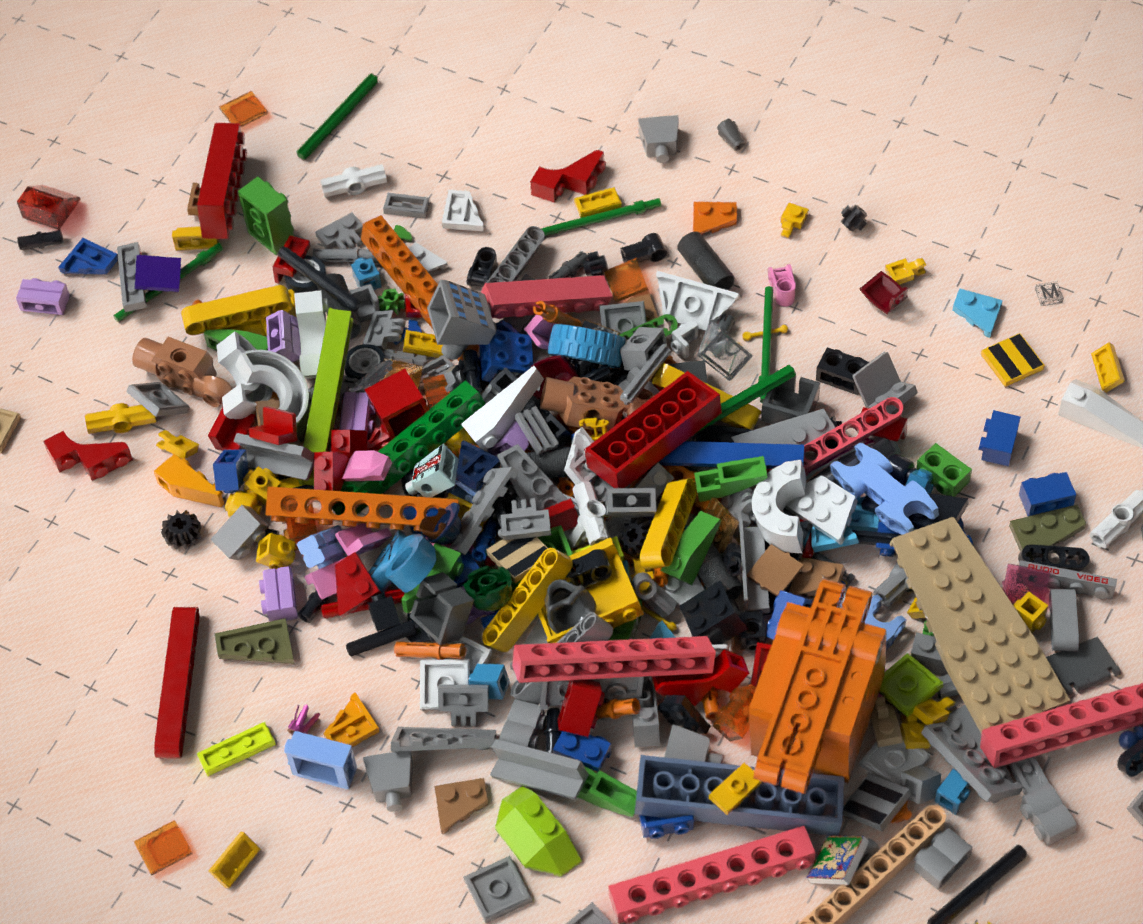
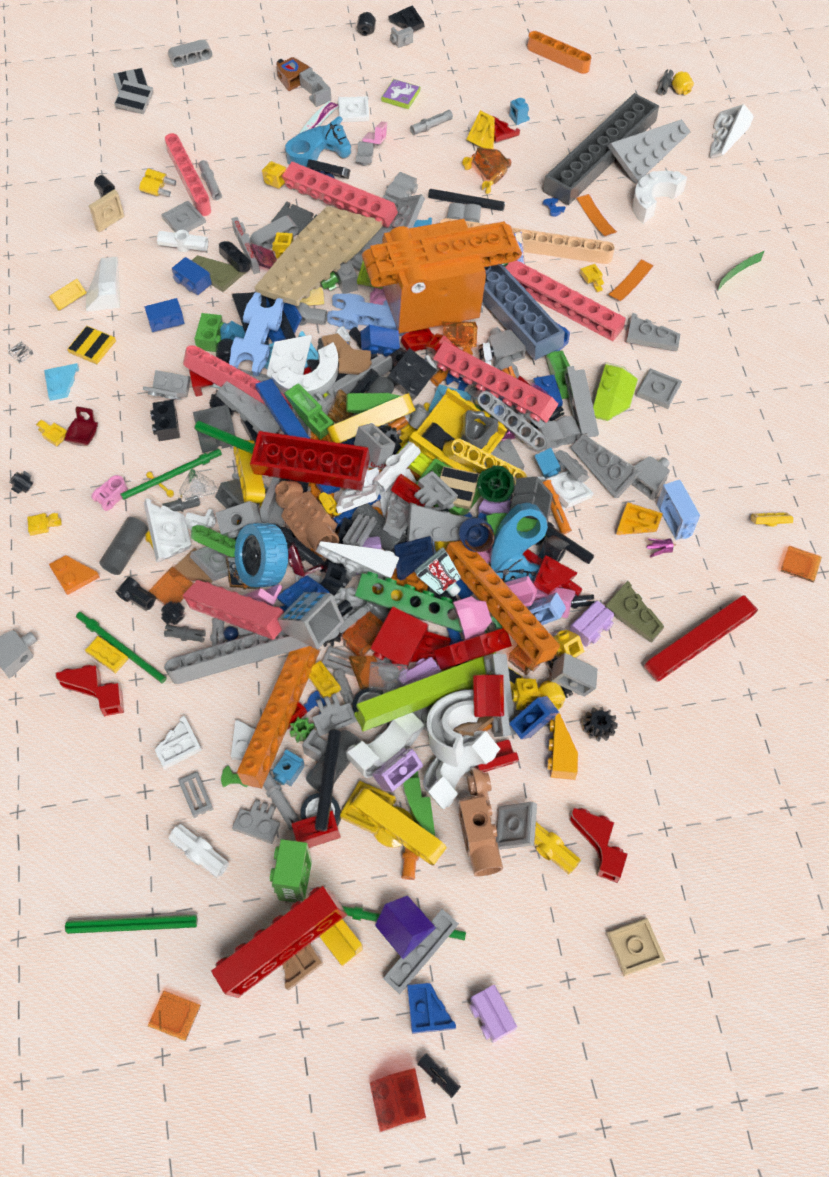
camera: 130 degrees left, 5 degrees up
yellow plate [156,430,199,459] -> none
neon yellow tile [197,722,276,777] -> none
medium nougat wing [434,778,488,834] -> none
black piece [467,247,498,287] -> none
orange pin [533,301,581,327] -> none
light grey axle [620,344,671,405] -> none
yellow plate [708,762,763,815] -> none

